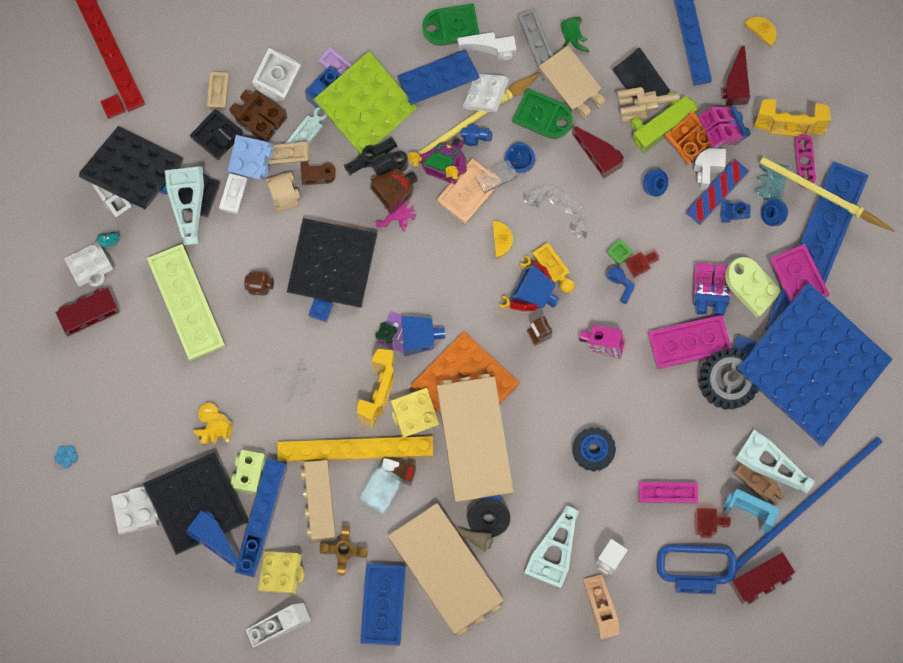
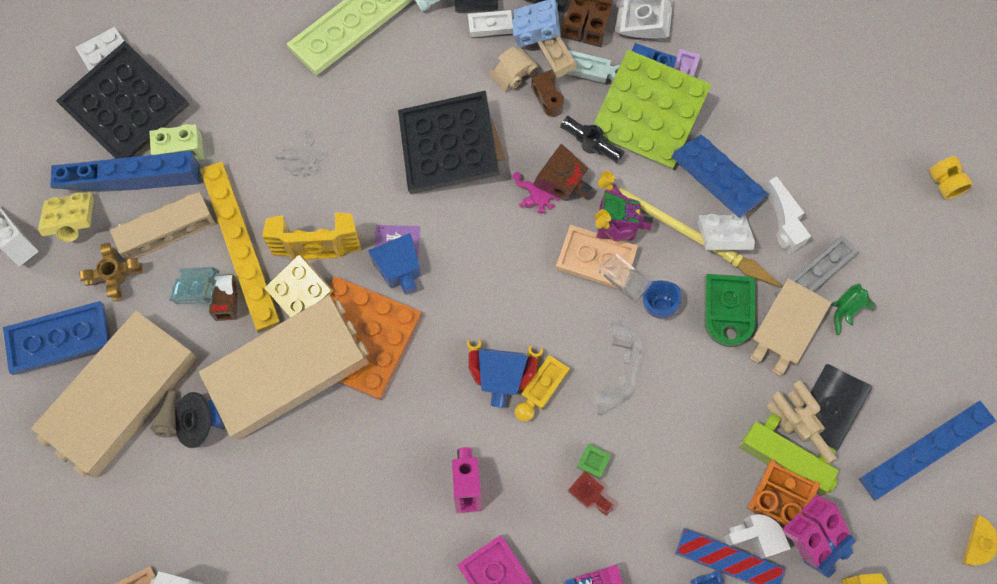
camera: 70 degrees right, 5 degrees down
blue slope [186,510,238,567] -> none
yellow animal [193,402,233,445] -> none
reddish brown head [244,270,274,296] -> none
blue plate [309,298,333,322] -> none
black piece [370,151,409,176] -> none
dark green plate [375,322,397,344] -> none
green plate [422,4,480,46] -> none
blue plate [461,125,492,146] -> none
yellow plate [492,221,513,259] -> none
light aqua plate [524,506,579,589] -> none
reddish brown leg [527,316,552,346] -> none
dark red slope [572,126,624,179] -> none
black wheel [572,427,616,472] -> none
blue plate [606,267,635,304] -> none
blue plate [643,168,668,197] -> none
dark red slope [721,46,750,105] -> none

